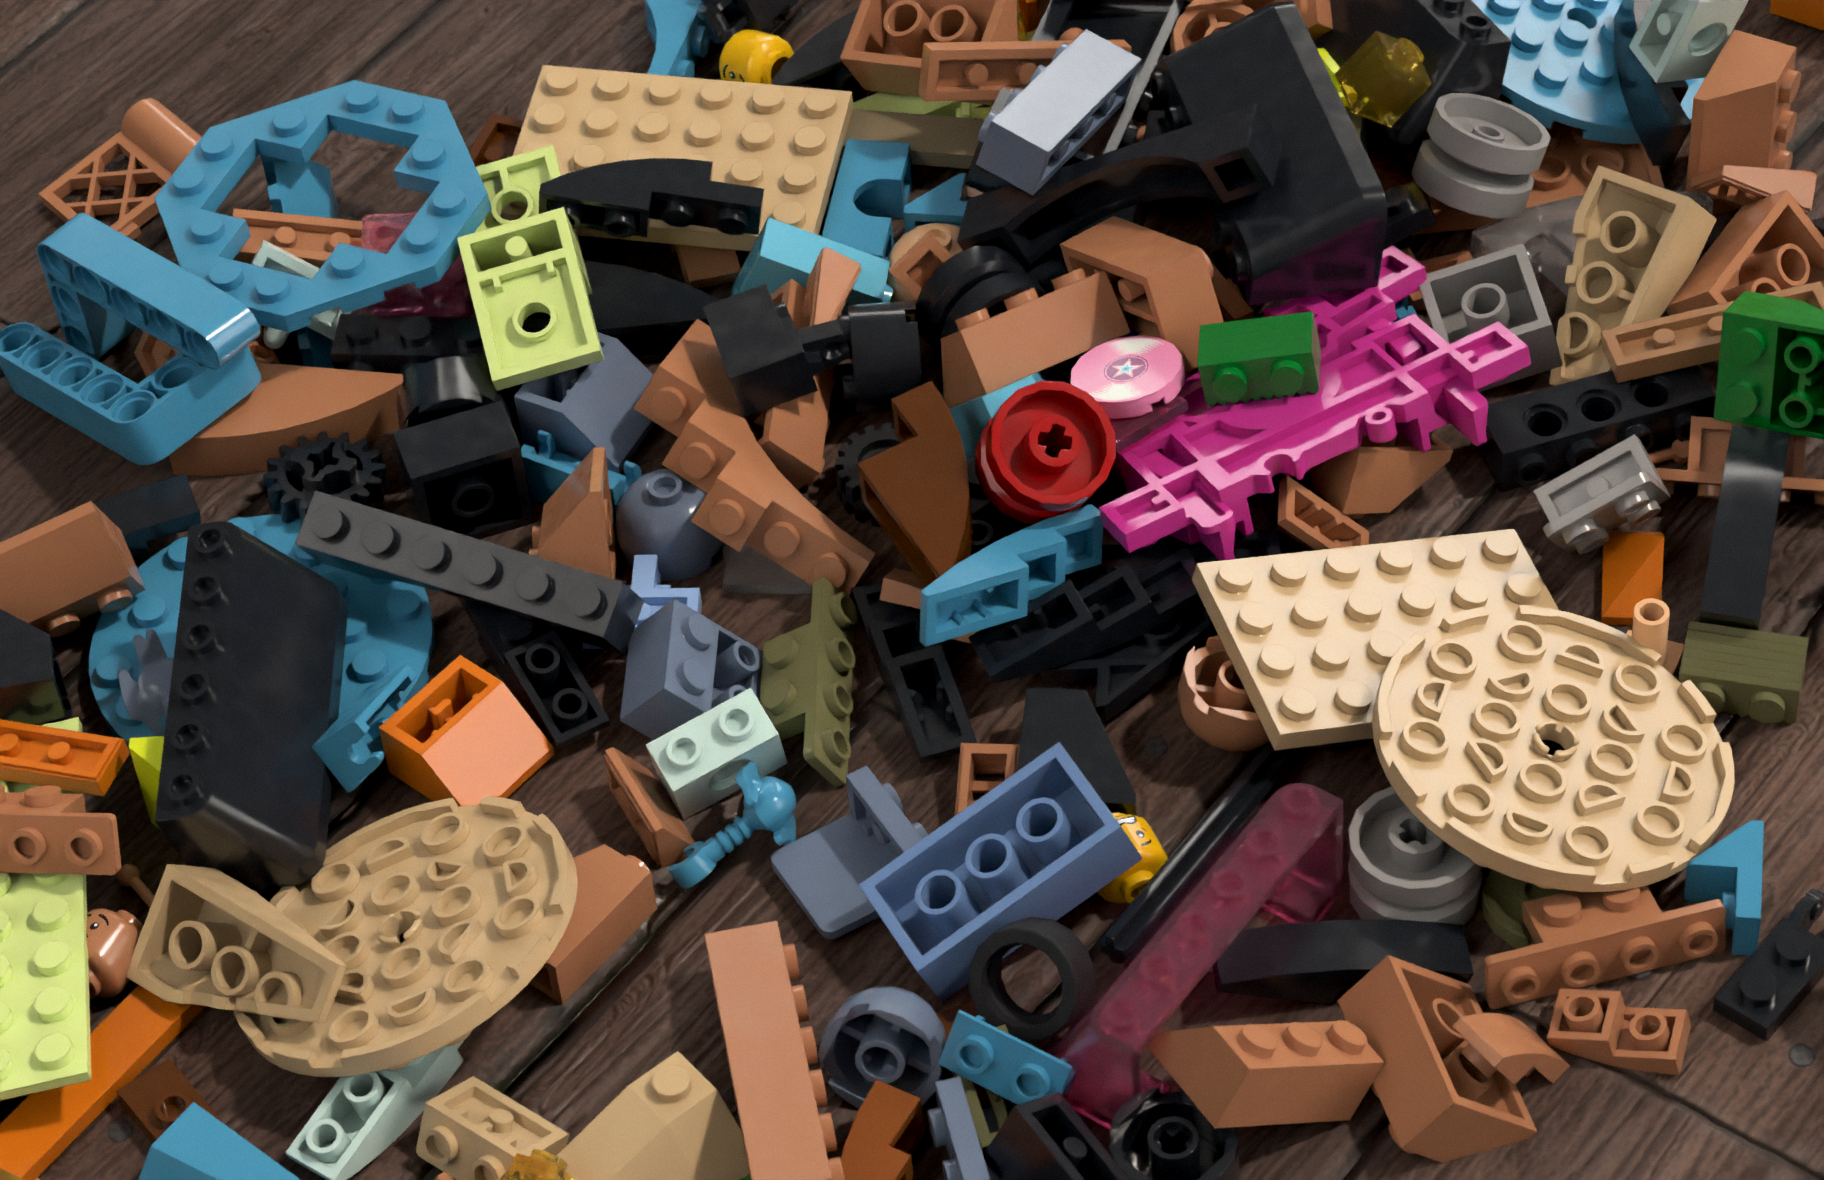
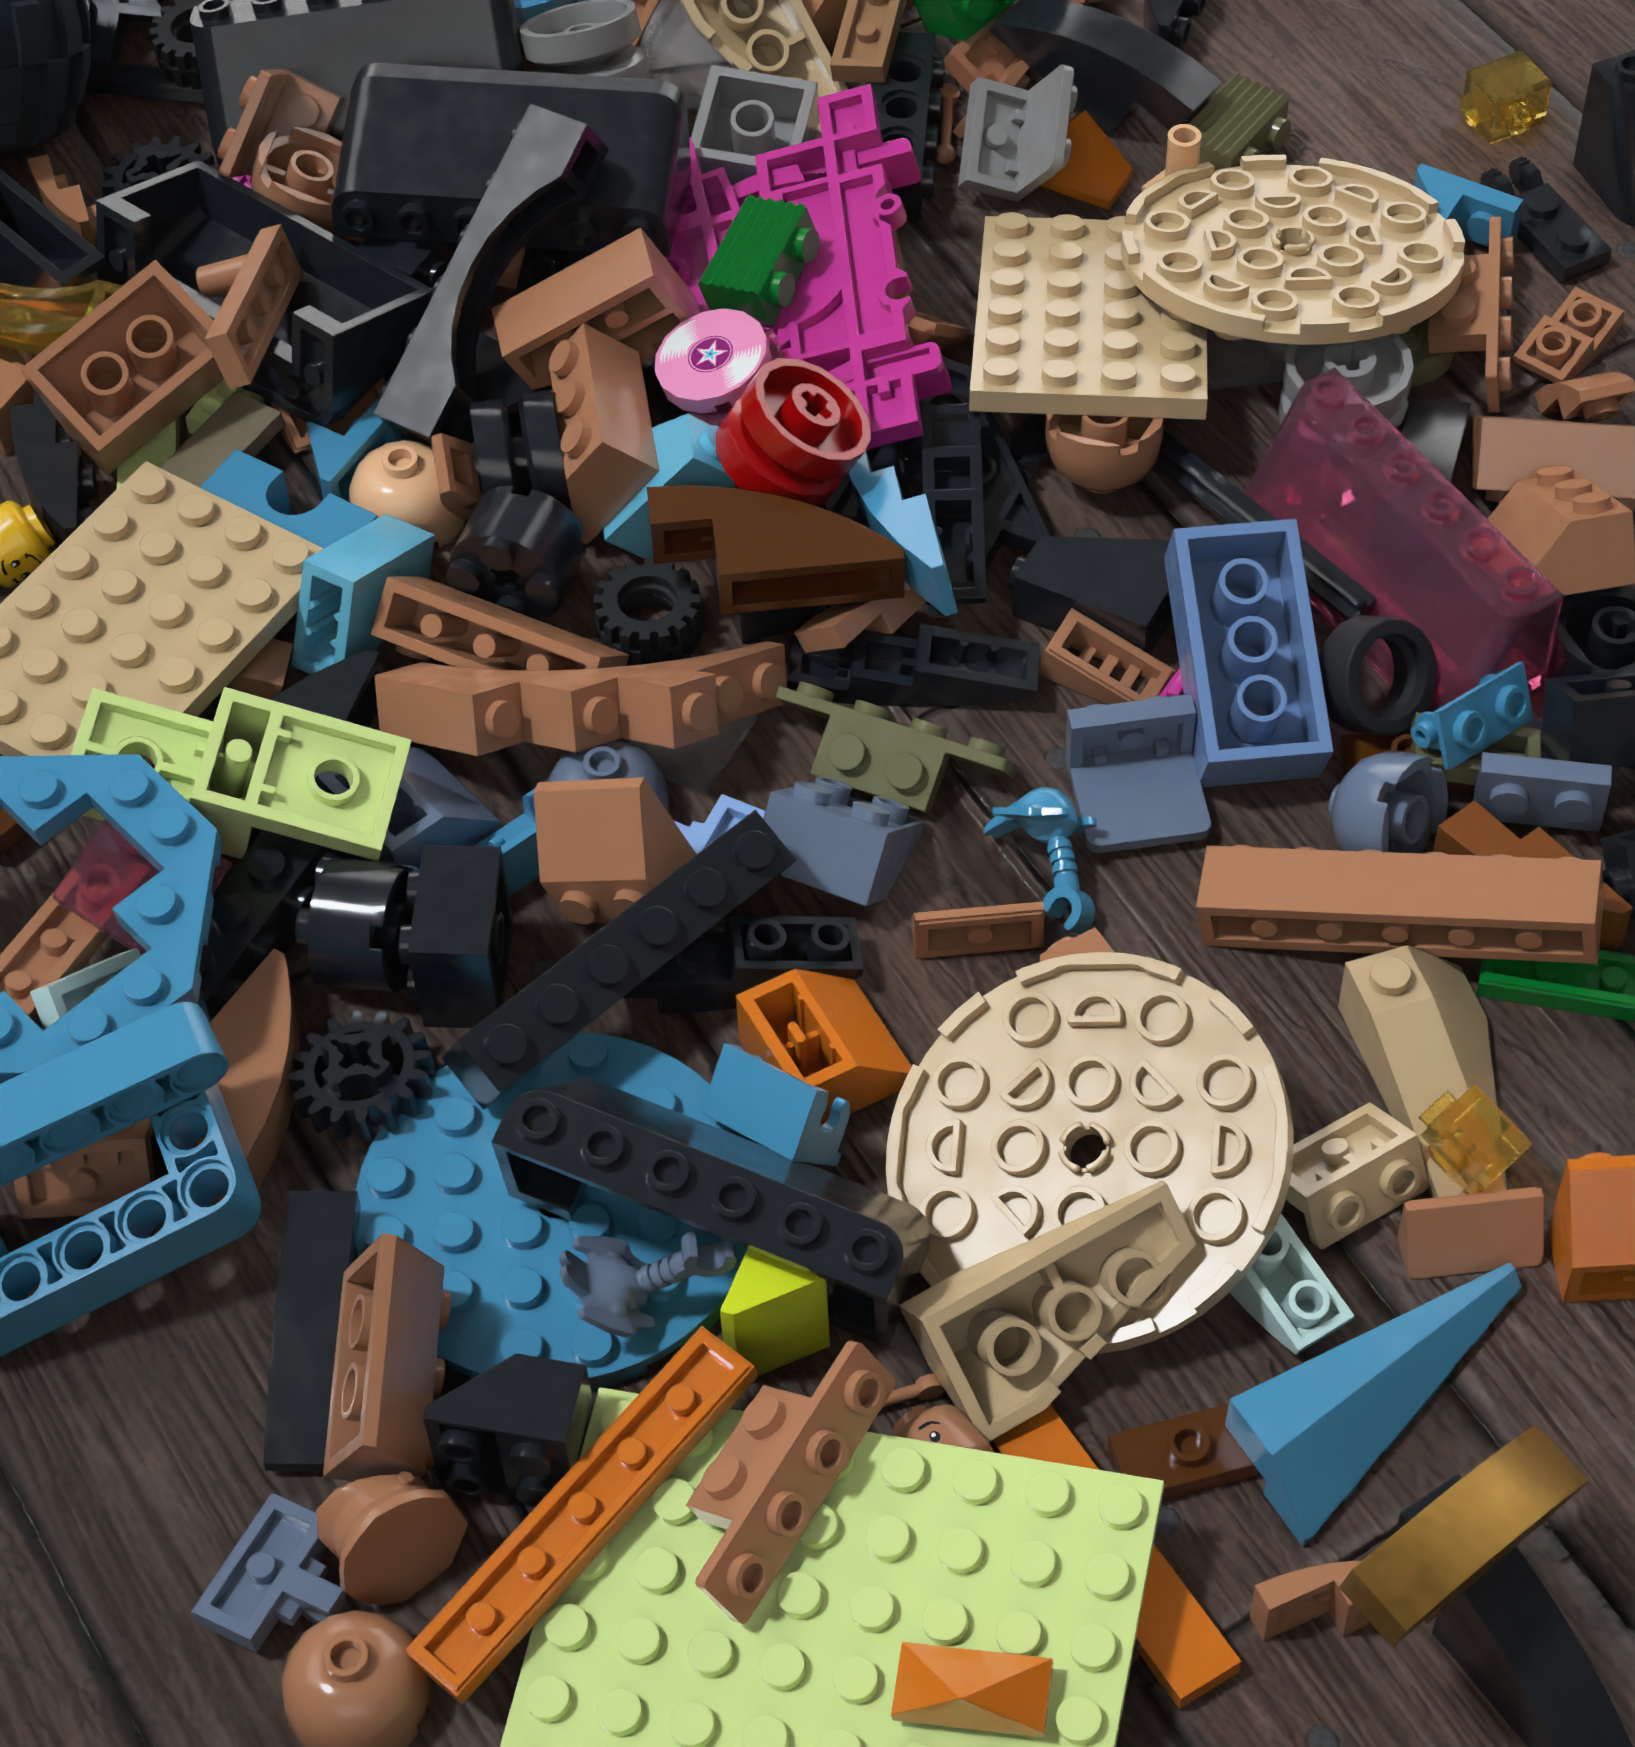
camera: 70 degrees left, 5 degrees up
black slope [539,158,764,238] -> none
light aqua brick [646,688,788,820] -> none
black hinge [703,284,851,418] -> none
nougat slope [801,248,862,328] -> none
brick [976,29,1142,195] -> none
clear yellow brick [1335,30,1432,127] -> none

